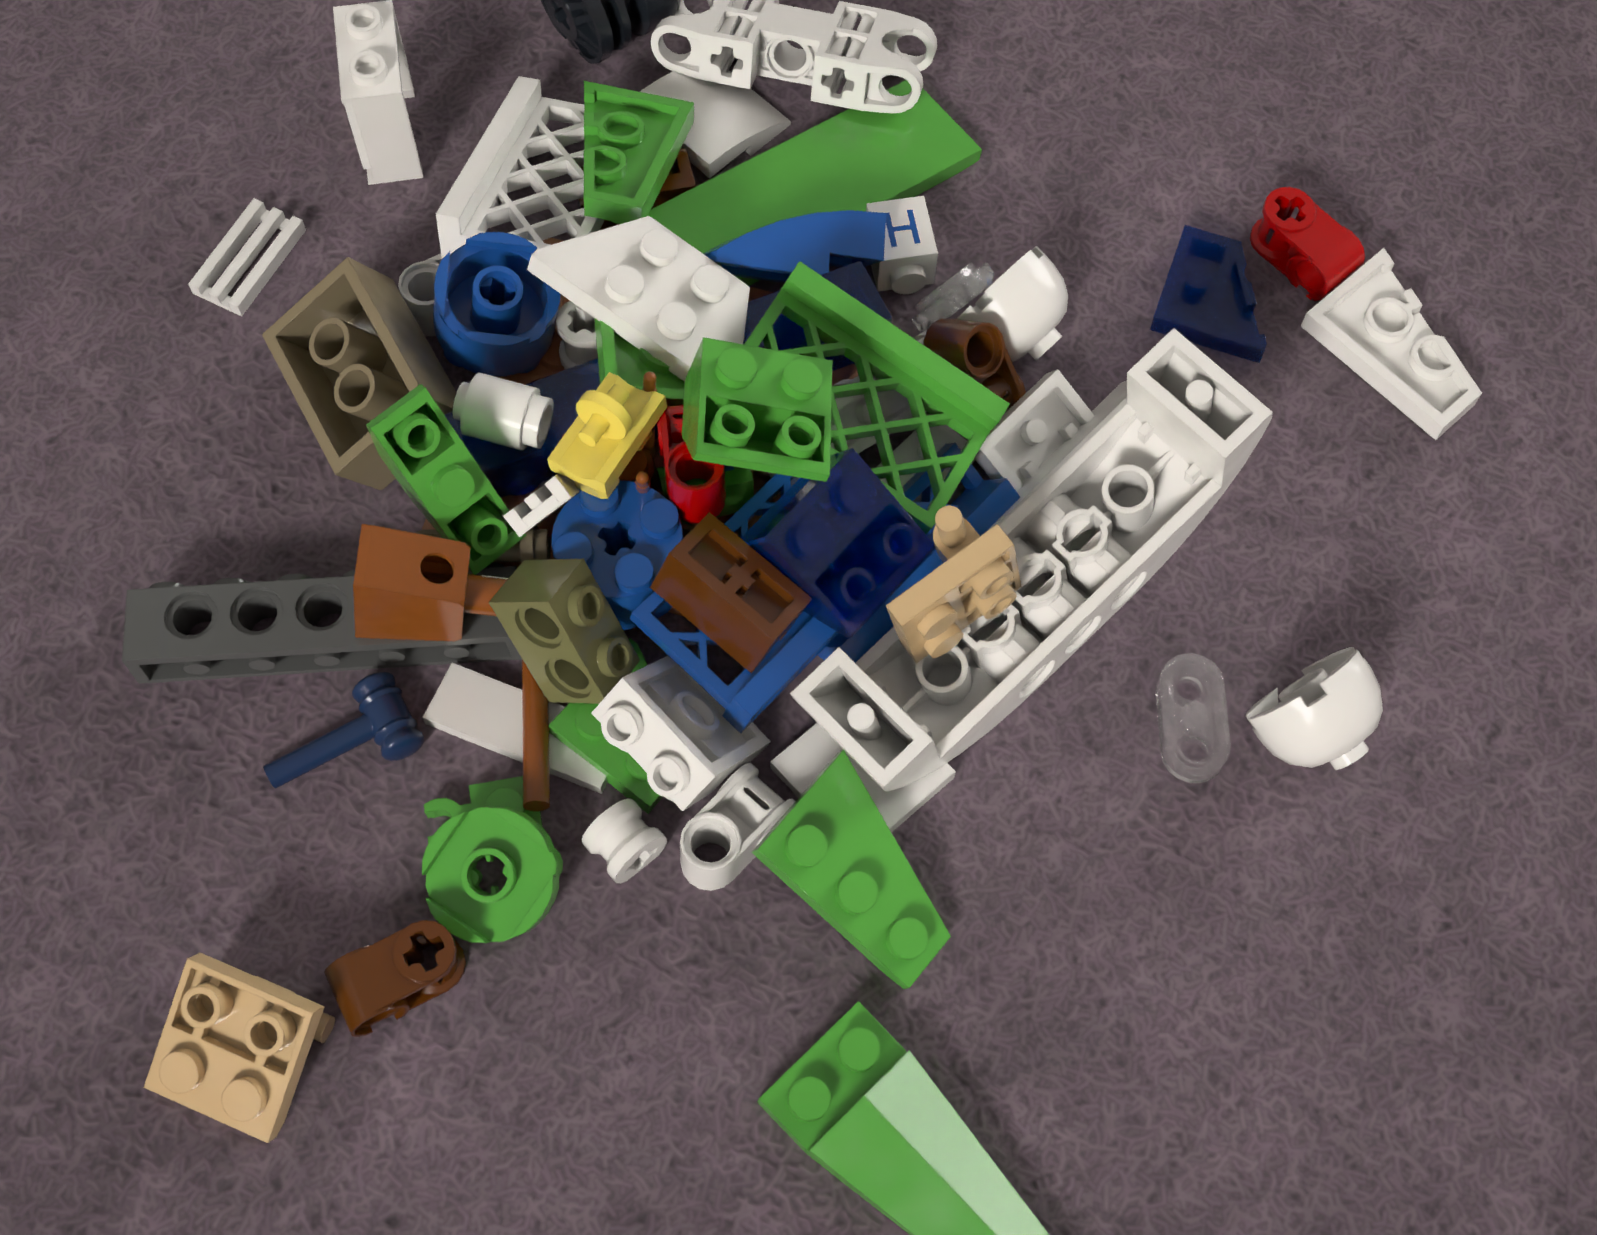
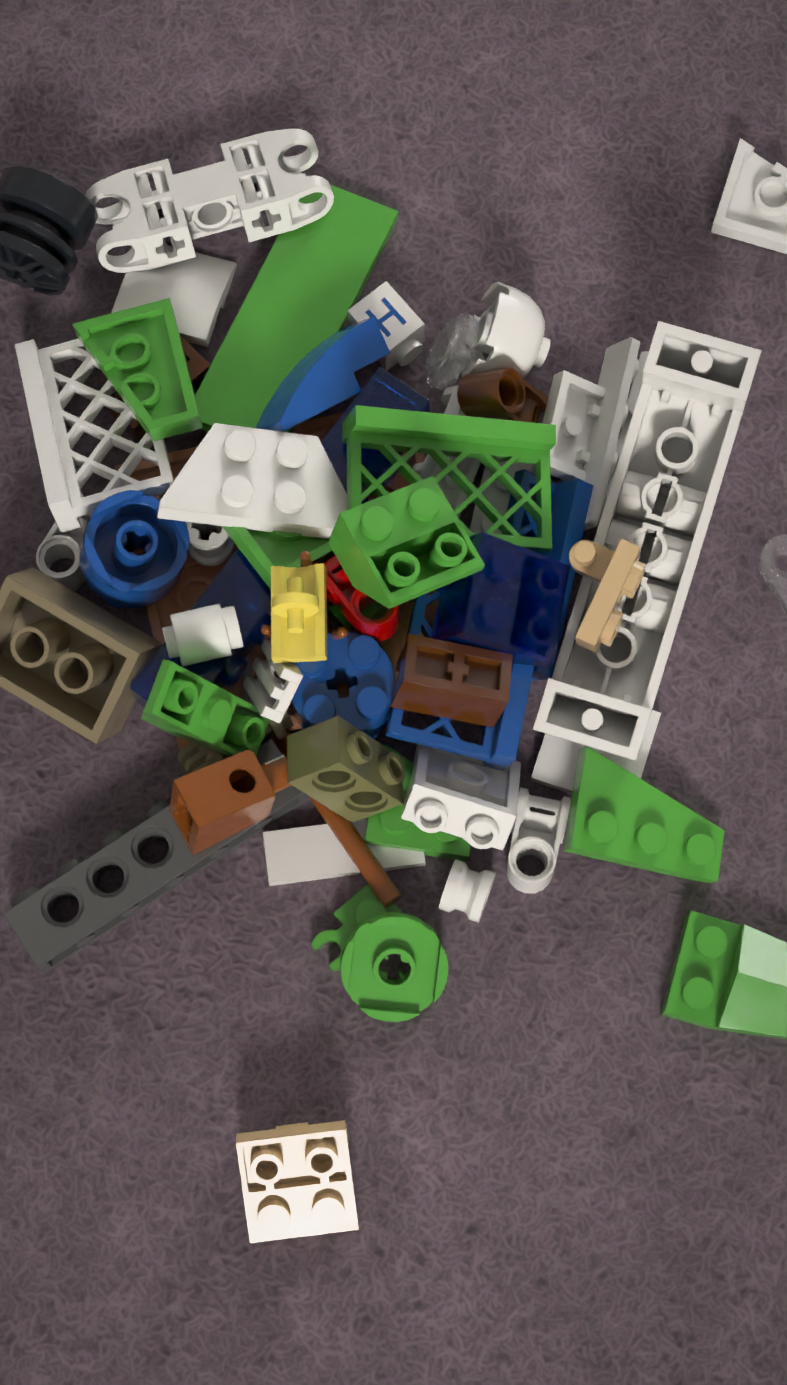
camera: 25 degrees left, 10 degrees up
dark blue piece [263,672,424,789] -> none
reddish brown piece [324,920,466,1037] -> none
clear blue wing [1150,225,1267,363] -> none
red piece [1250,187,1365,301] -> none

